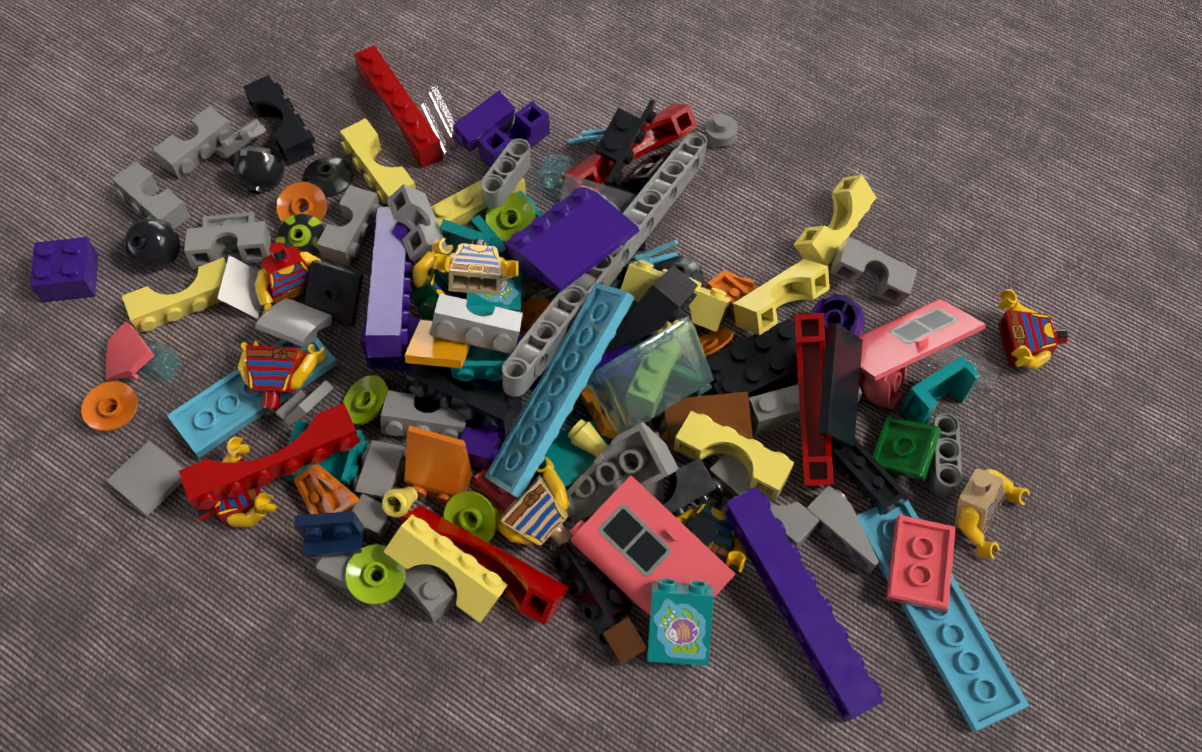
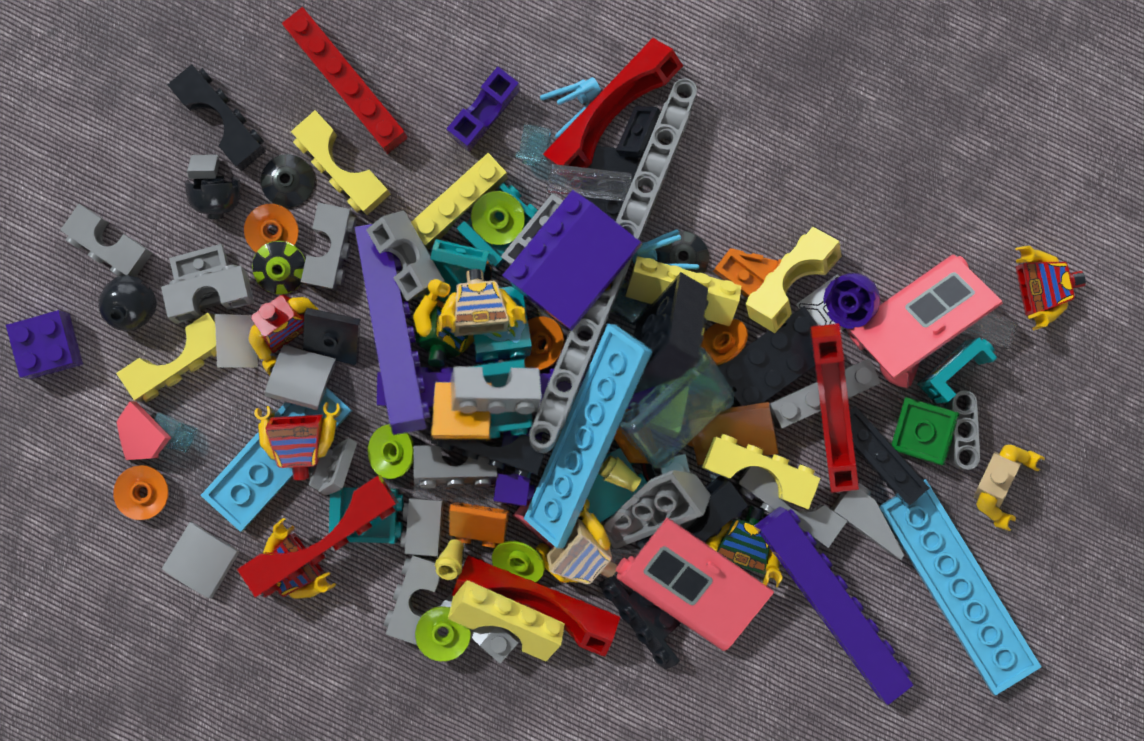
camera: 10 degrees left, 25 degrees up
light grey arch [153,106,234,180] -> none
light grey slope [215,119,266,158] -> none
orange wing [293,464,360,514] -> none
dark blue bracket [294,511,364,557] -> none
clear tile [420,85,458,155] -> none
dark purple slope [453,90,515,152] -> none
light grey beam [481,139,531,208] -> none
black bracket [595,99,657,191] -> none
reddish brown panel [603,617,648,666] -> none
panel [647,578,714,666] -> none
black tile [691,513,721,548] -> none
light grey piece [704,114,738,147] -> none
light yellow arch [794,175,876,266] -> none
black tile [818,323,863,447] -> none
light grey arch [829,237,917,306] -> none
coral tile [886,515,956,612] -> none

